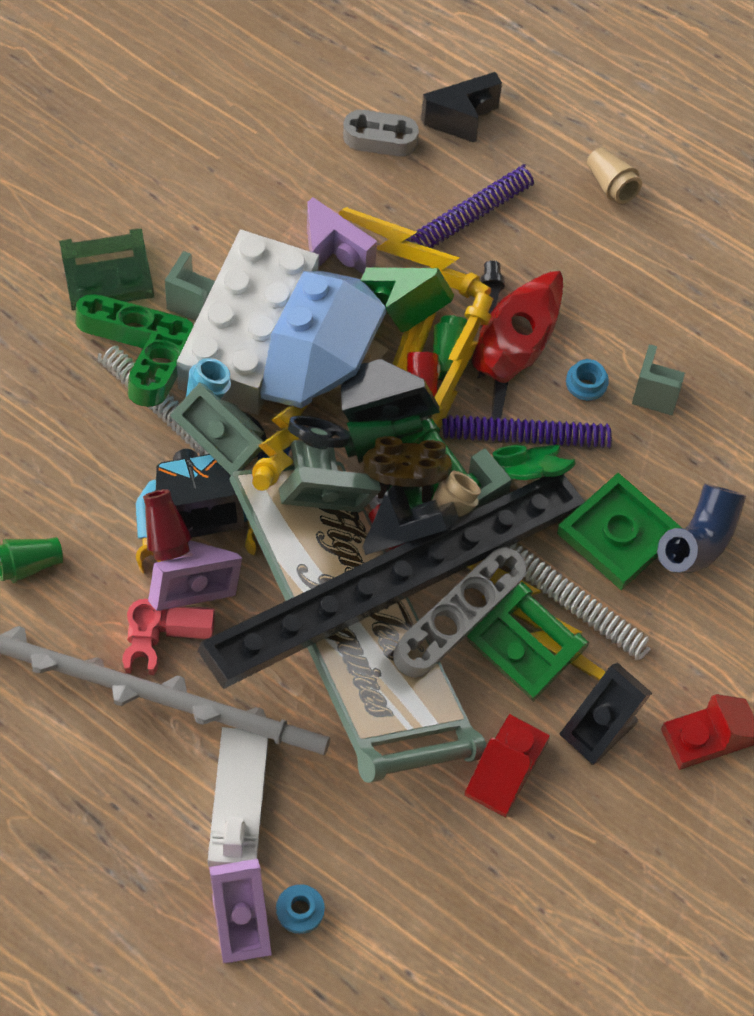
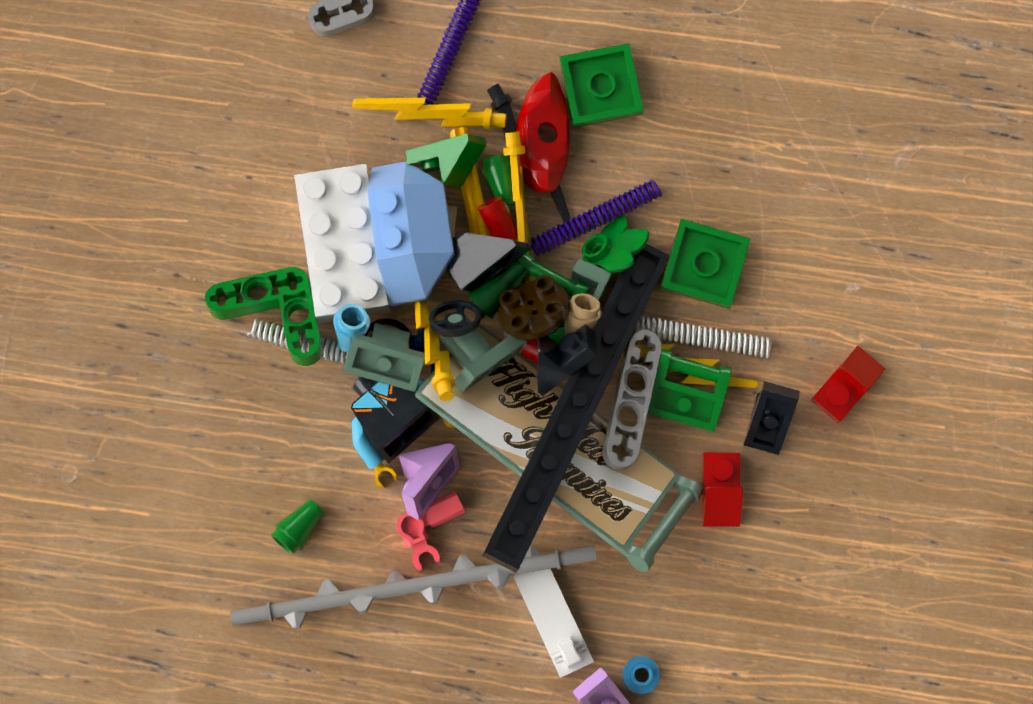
camera: 25 degrees left, 20 degrees up
clear green plate [59,228,154,311] -> none
dark red cone [143,489,192,561] -> none
sand green panel [165,251,215,321] -> none
lavender slope [307,197,377,274] -> none
dark azure plate [566,359,609,401] -> none
sand green panel [632,344,685,416] -> none
dark blue cylinder [657,483,746,573] -> none
none -> green plate [559,43,644,128]

